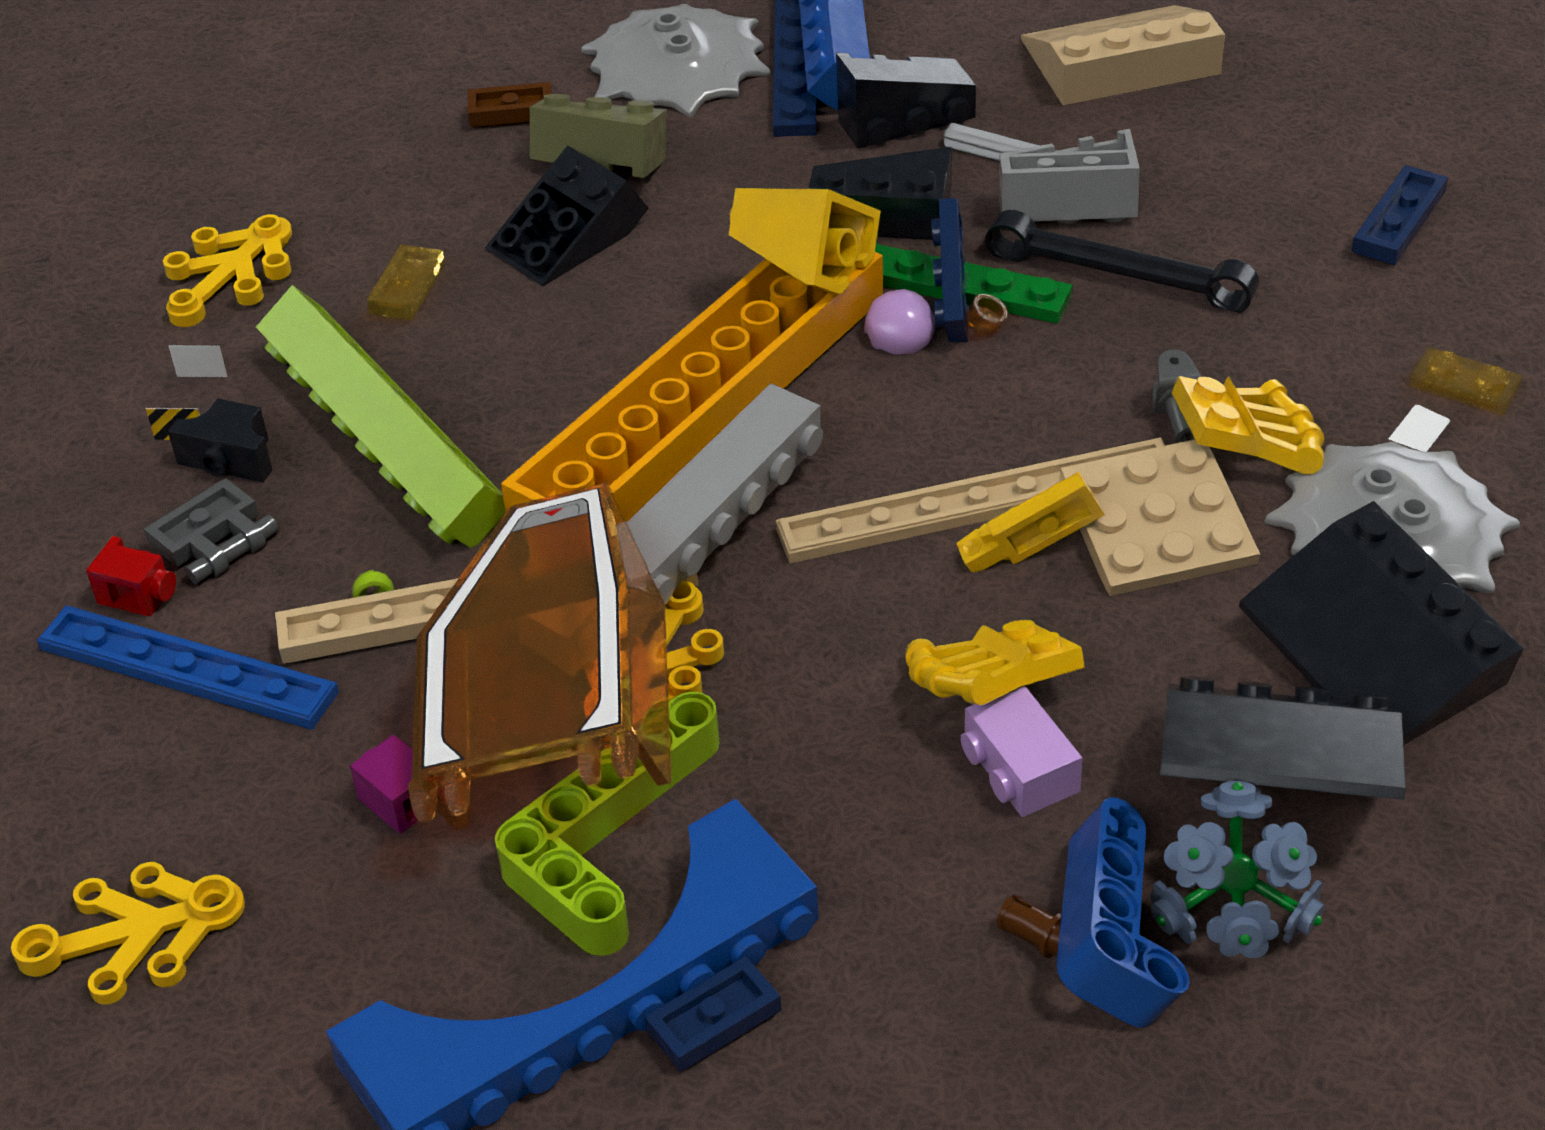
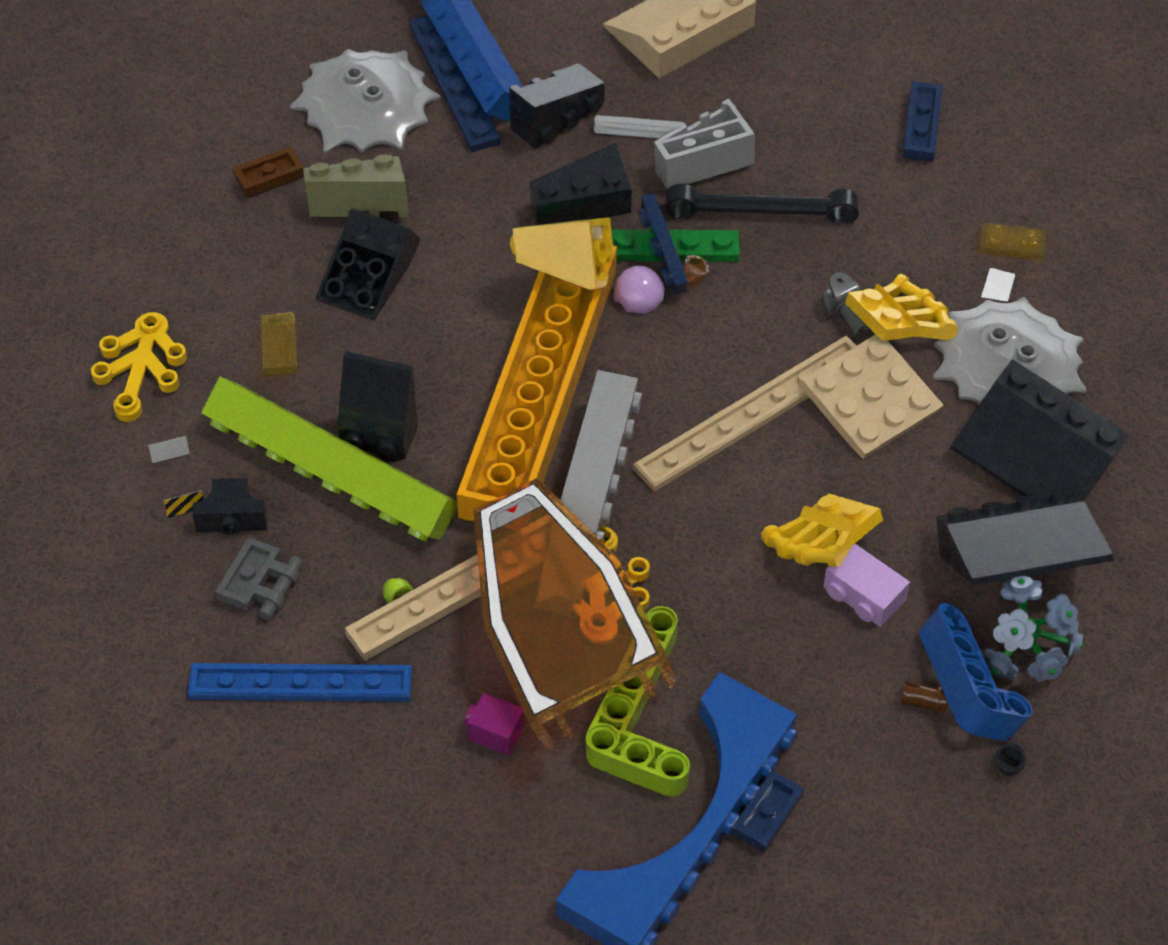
camera: 25 degrees left, 10 degrees up
yellow plant [11,862,245,1004] -> none
red brick [86,536,176,617] -> none
yellow hinge [957,472,1105,573] -> none
none -> black slope [337,351,418,459]
none -> black hinge [995,743,1026,776]

